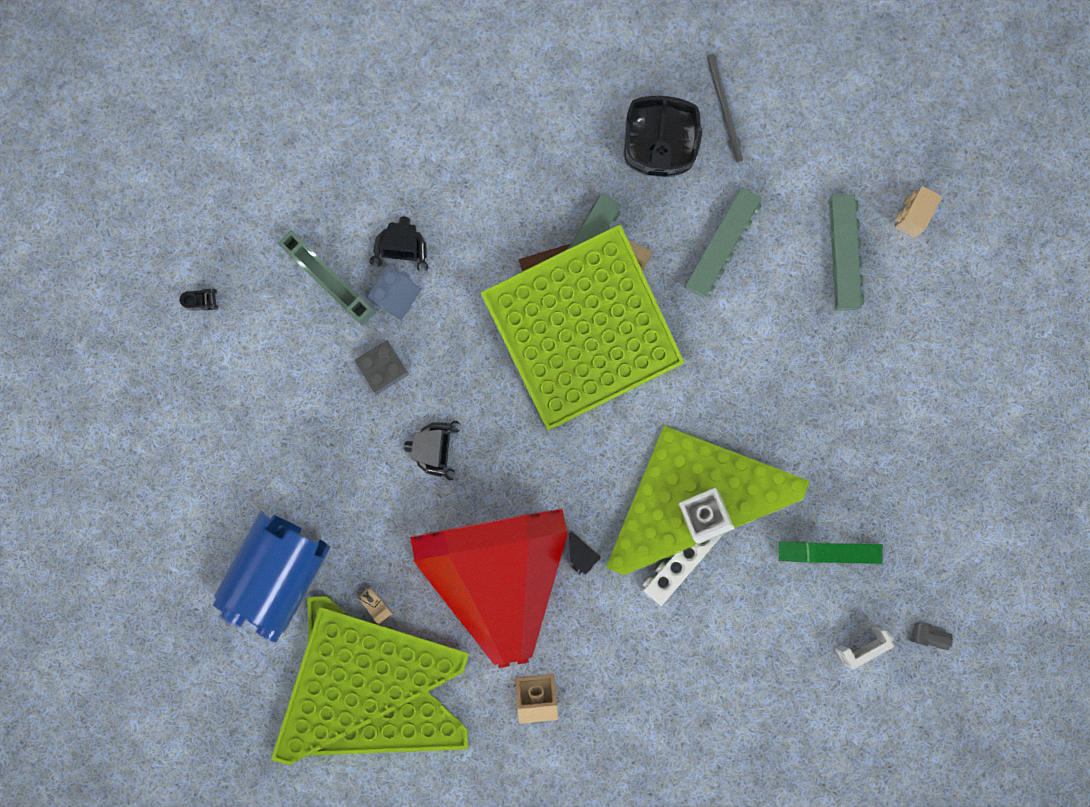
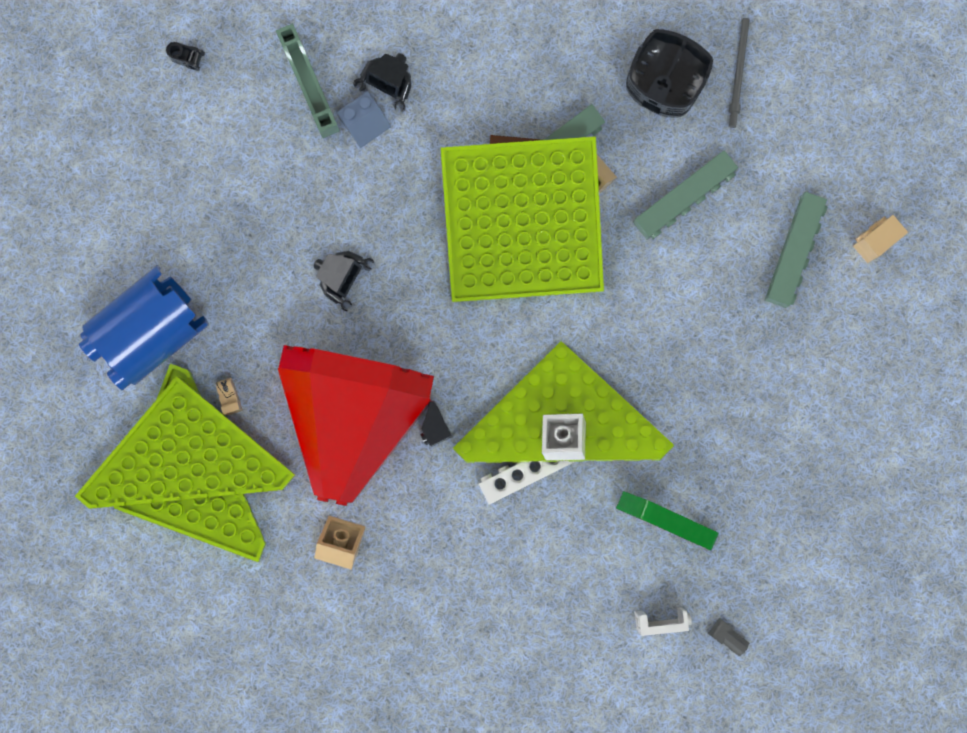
camera: 25 degrees right, 0 degrees up
dark grey brick [354,340,409,394] -> none

